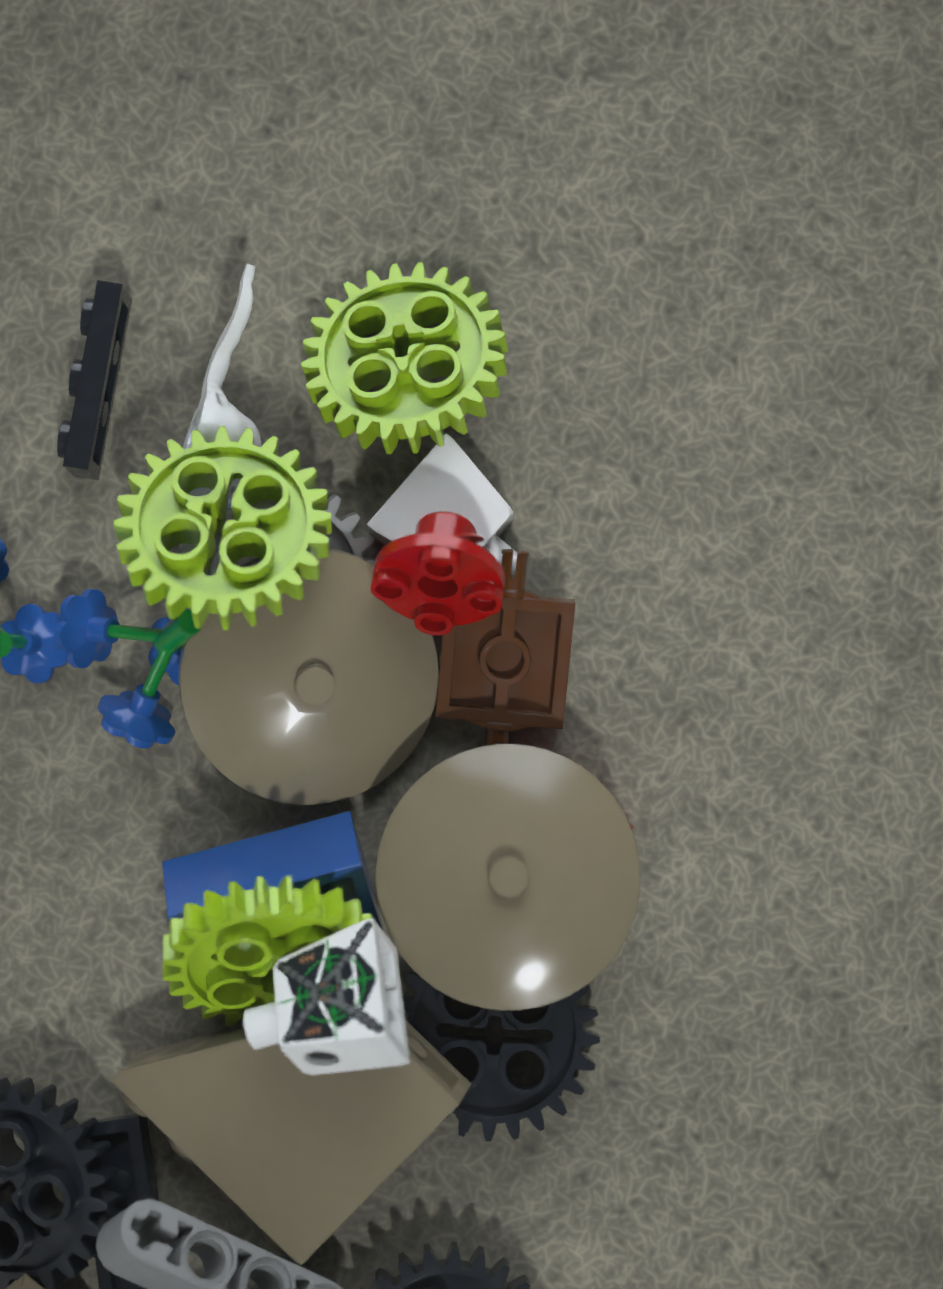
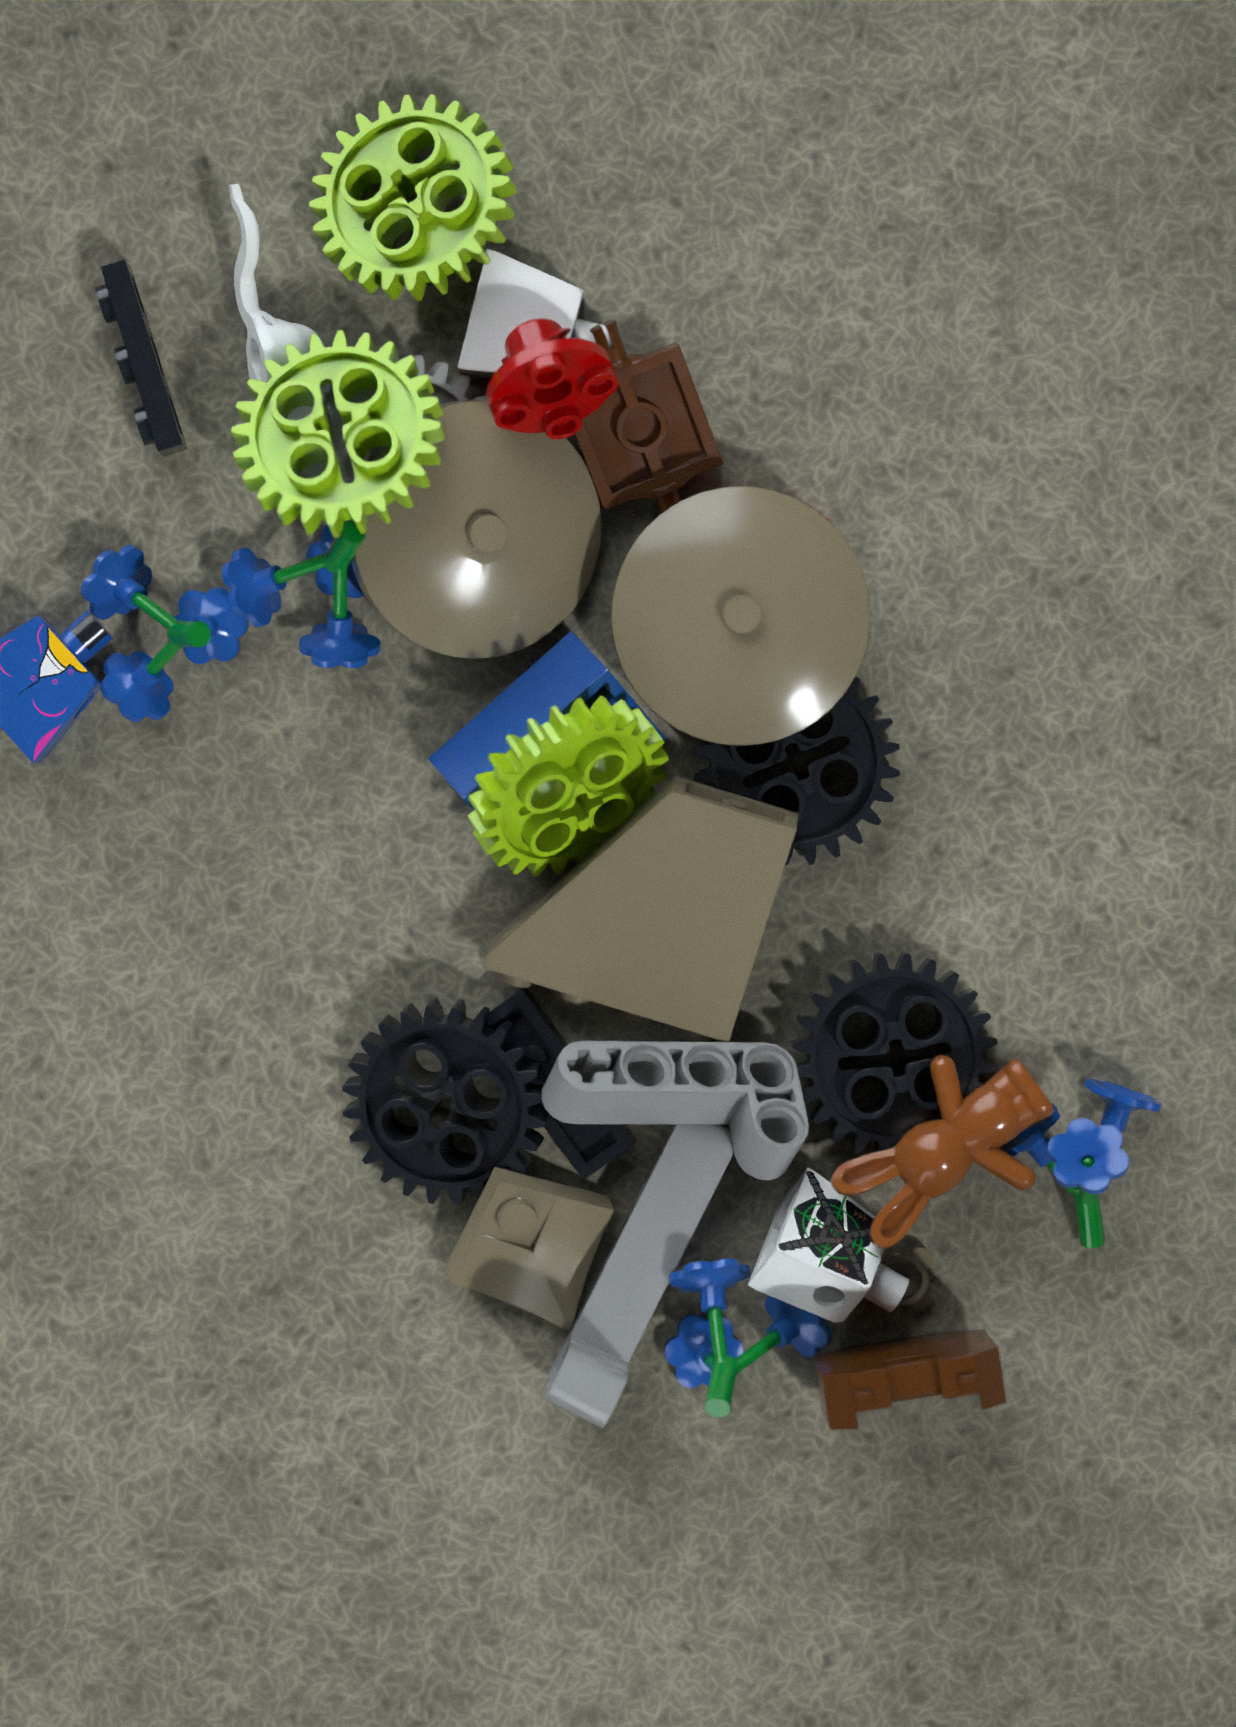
camera: 30 degrees left, 5 degrees up
torso [243,918,410,1075] -> none

